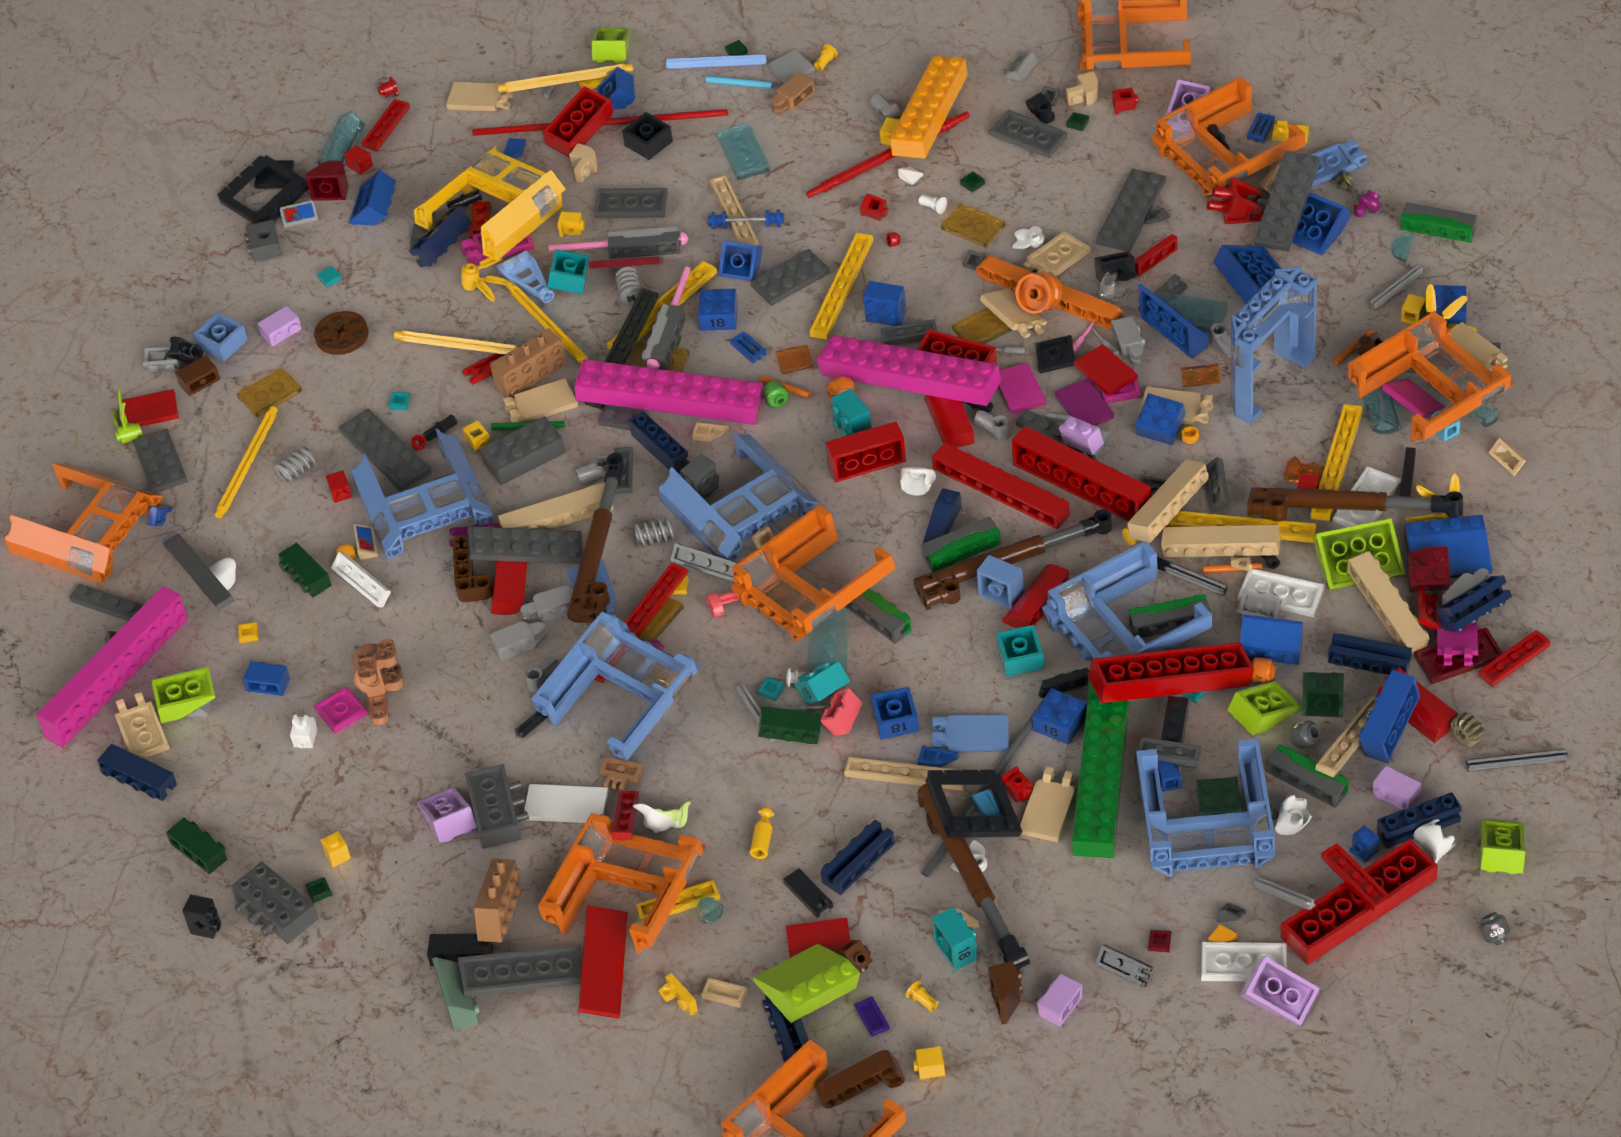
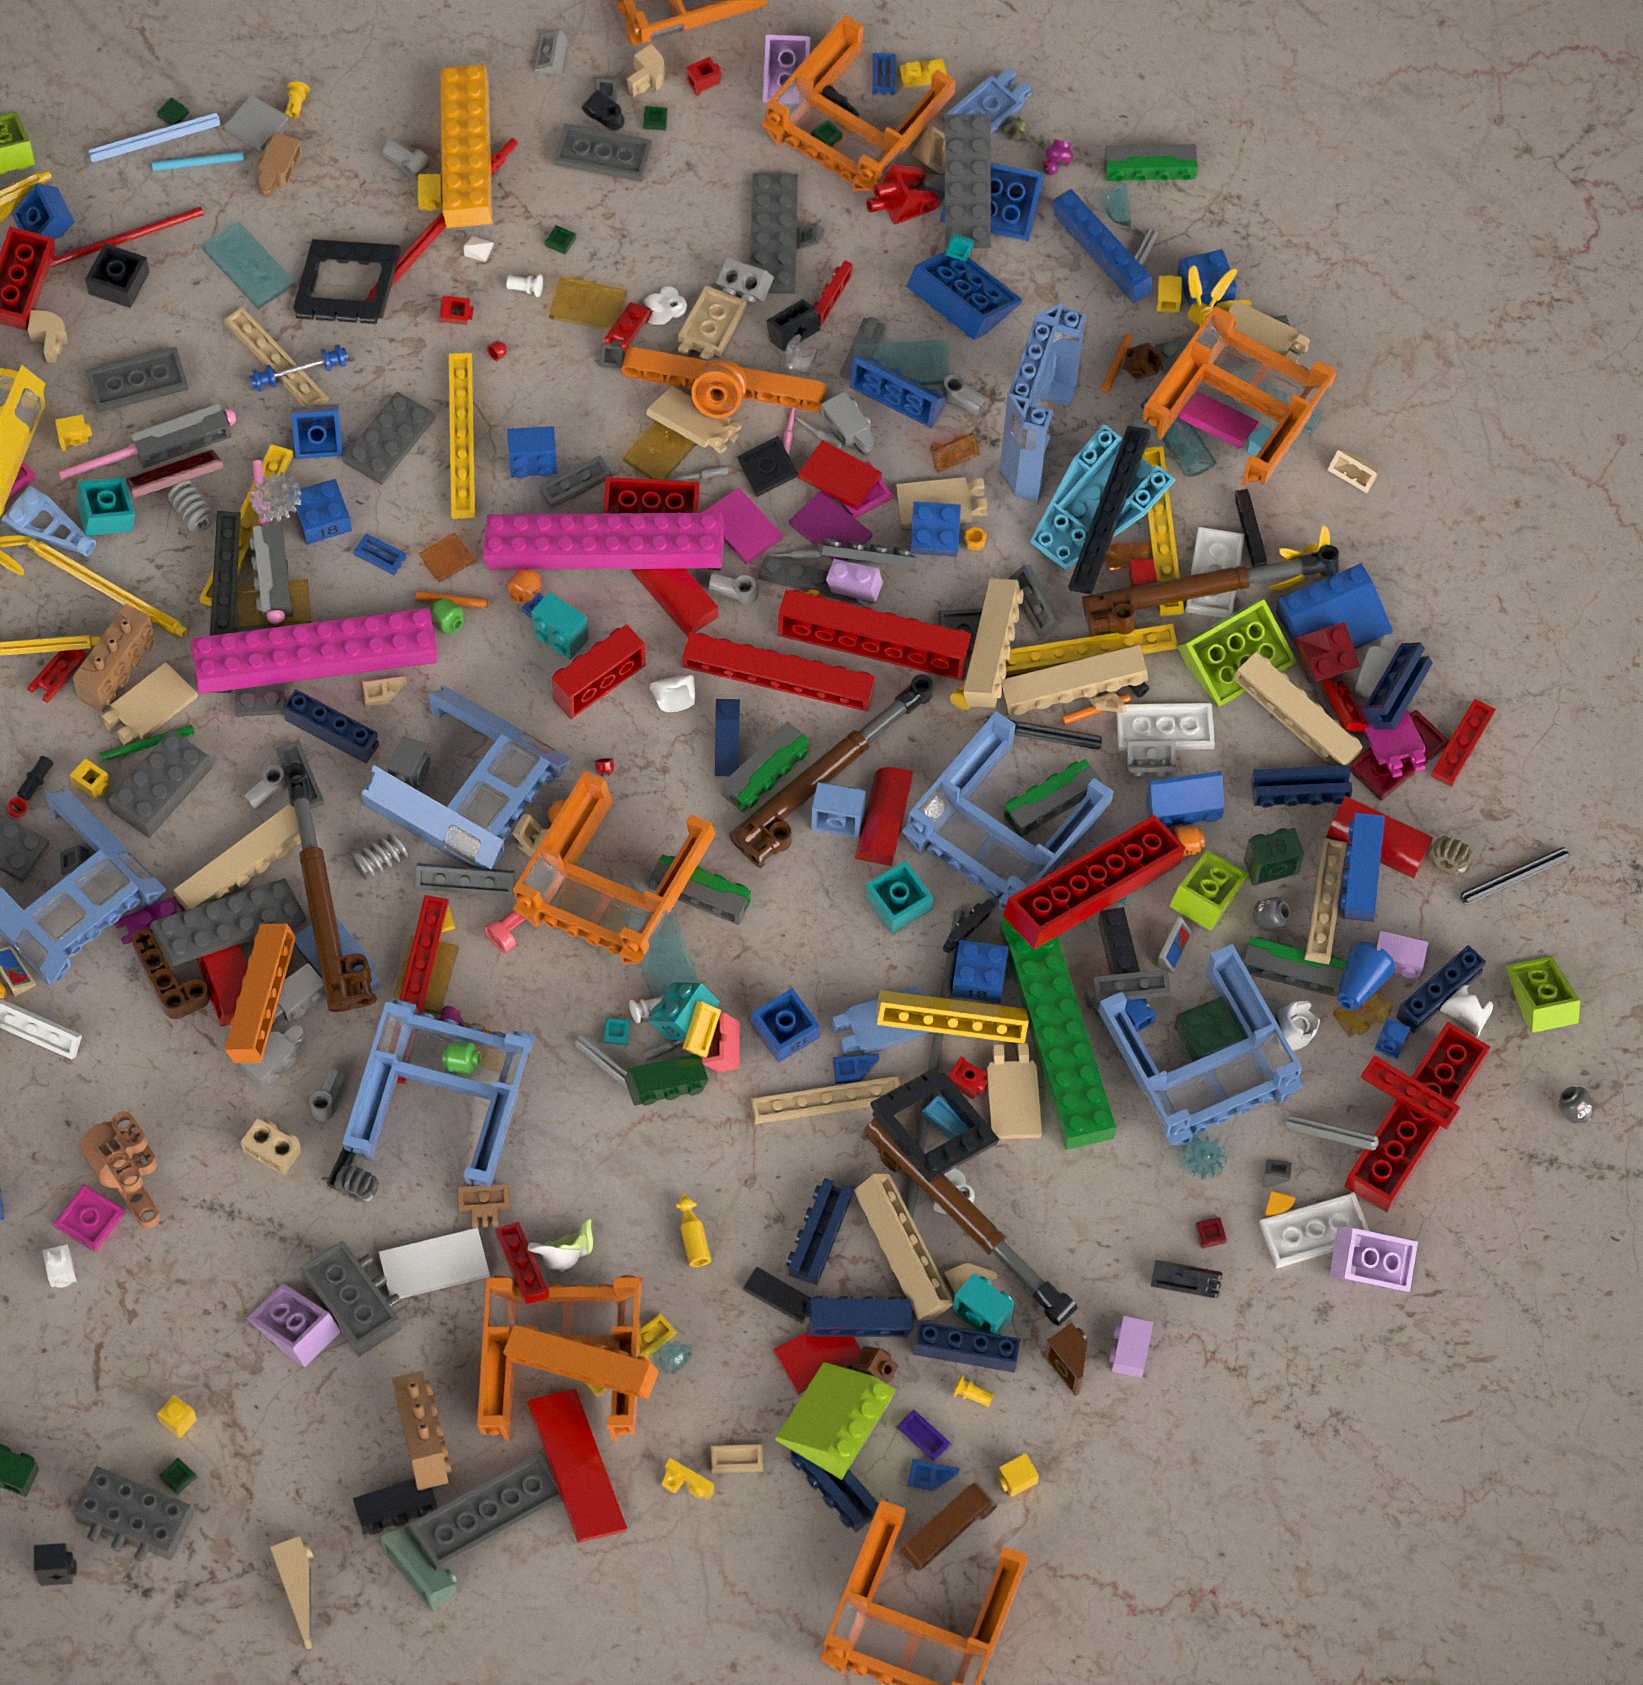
camera: 30 degrees left, 15 degrees up
none -> orange brick [225,924,296,1063]
none -> tan brick [241,1118,301,1176]
none -> clear gear [250,472,302,522]
none -> tan slope [270,1536,313,1649]
none -> black hinge [293,239,401,324]
none -> dark grey gear [334,1165,379,1203]
none -> bright green head [442,1041,481,1074]
none -> orange brick [503,1324,659,1400]
none -> red hinge [594,758,614,777]
none -> red hinge [604,302,651,351]
none -> yellow tile [682,1001,721,1057]
none -> light grey brick [717,258,774,303]
none -> dark blue brick [805,1295,913,1337]
none -> dark green tile [811,120,843,147]
none -> dark grey plate [816,538,917,567]
none -> tan brick [854,1174,954,1321]
none -> yellow brick [876,990,1029,1044]
none -> blue tile [907,1459,959,1491]
none -> dark blue brick [914,1321,1020,1373]
none -> teal tile [944,233,974,262]
none -> medium azure wedge [1030,424,1175,571]
none -> blue brick [1053,189,1152,304]
none -> black tile [1068,426,1151,595]
none -> slope [1157,916,1192,973]
none -> clear light blue gear [1183,1136,1227,1180]
none -> clear yellow bracket [1333,991,1393,1037]
none -> blue cone [1337,942,1396,1010]

